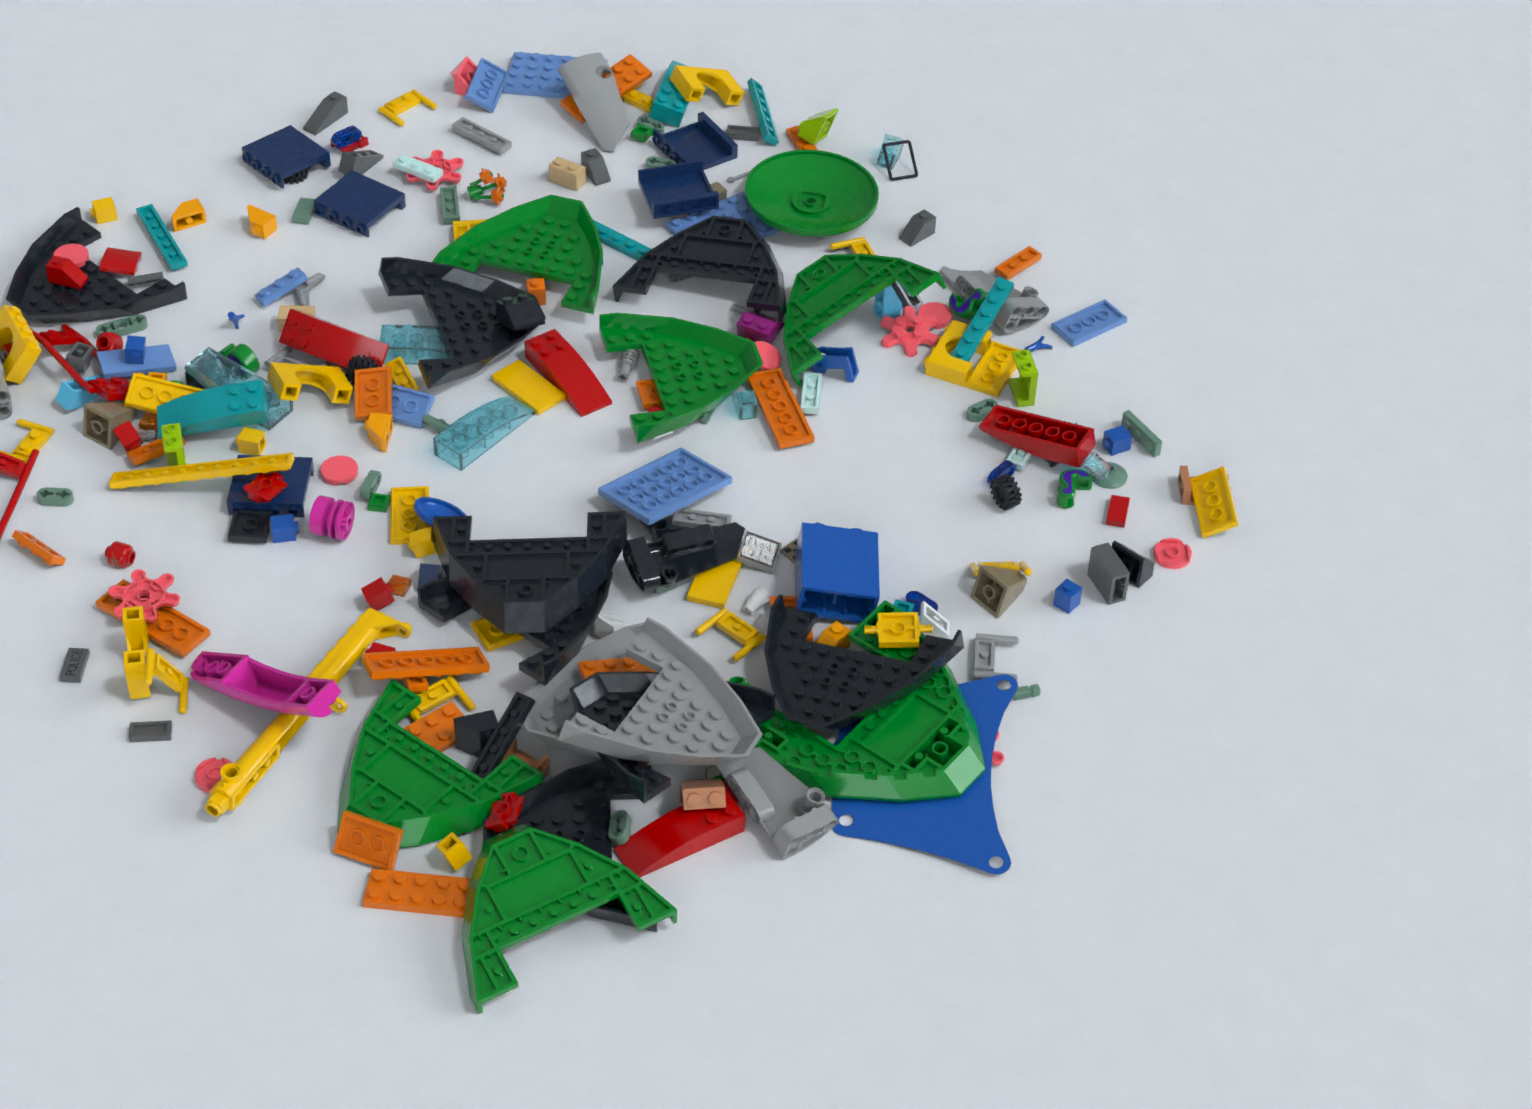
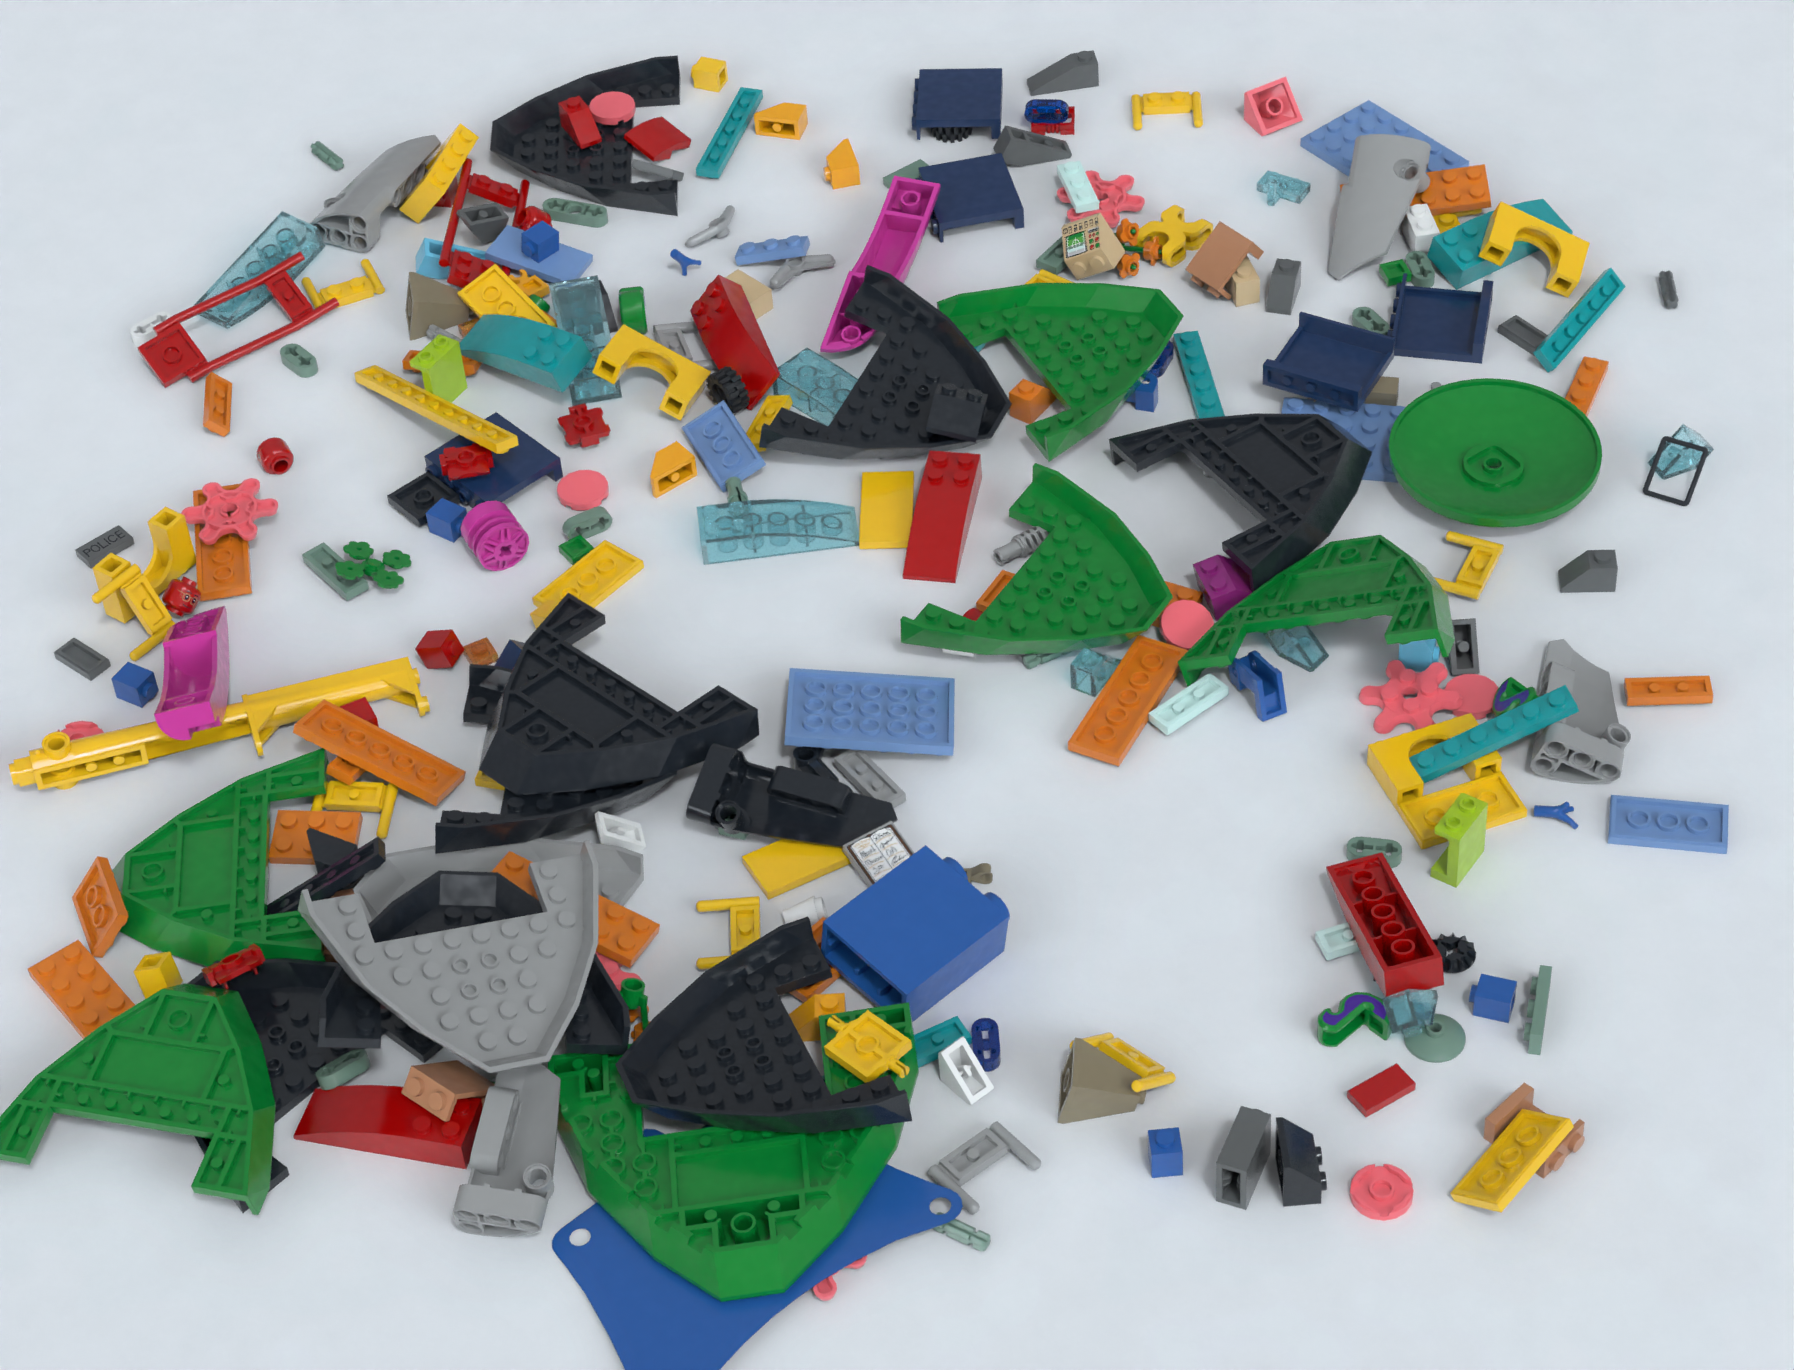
camera: 50 degrees right, 0 degrees up
red brick [113,420,143,452] -> none
yellow brick [236,427,267,455] -> none
orange plate [355,366,393,421] -> none
blue dish [413,497,467,530] -> none
light grey plate [452,117,512,154] -> none
medium blue tile [464,58,508,113] -> none
lime slope [798,108,839,145] -> none
clear blue beam [987,460,1016,485] -> none
black tyre [990,474,1022,511] -> none
none -> blue brick [111,662,159,708]
none -> red head [162,576,201,617]
none -> sand green plate [302,542,369,601]
none -> green plant [335,541,412,589]
none -> red piece [557,403,611,448]
none -> light grey piece [685,205,735,247]
none -> dark pink slope [820,176,941,353]
none -> tan slope [1061,213,1126,280]
none -> yellow piece [1136,205,1213,267]
none -> nougat panel [1185,221,1264,300]
none -> clear light blue plate [1257,170,1311,206]
none -> clear light blue slope [1263,625,1329,672]
none -> white brick [1402,204,1440,255]
none -> dark grey axle [1659,270,1679,309]

